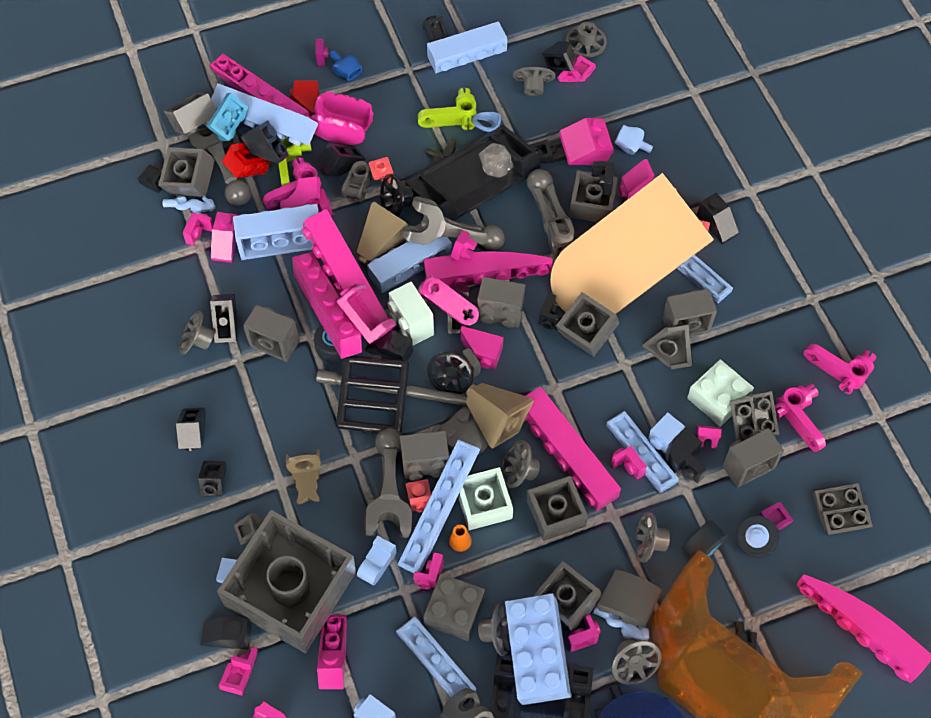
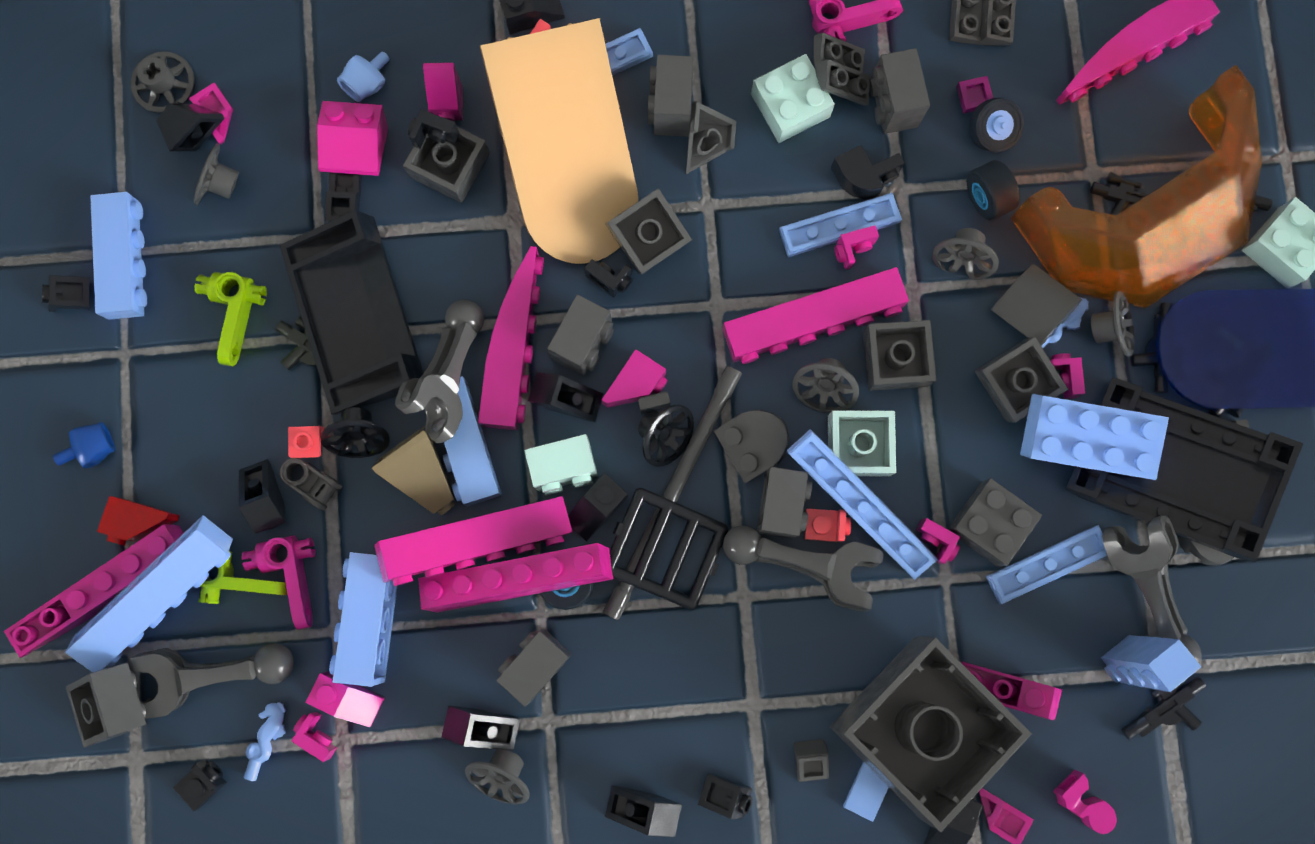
camera: 75 degrees left, 20 degrees up
dark grey brick [159,147,215,197] -> none
dark azure bracket [207,93,249,141] -> none
red window [222,143,271,178] -> none
black slope [241,120,290,164] -> none
dark pink tile [280,177,320,209] -> none
dark tan hair [286,449,321,505] -> none
dark pink animal [309,91,374,145] -> none
dark pink tile [310,188,334,216] -> none
magenta plate [316,39,329,67] -> none
dark pink panel [337,284,397,344] -> none
light blue leg [357,536,397,586] -> none
piece [417,274,479,325] -> none
orange cone [449,525,472,552] -> none
dark pink tile [451,230,477,260] -> none
dark tan slope [466,383,534,449] -> none
medium blue piece [472,112,501,132] -> none
clear brick [478,143,514,177] -> none
dark grey wheel [478,603,511,656] -> none
dark grey piece [527,168,574,261] -> none
light blue brick [648,413,685,453] -> none
dark pink tile [696,425,722,448] -> none

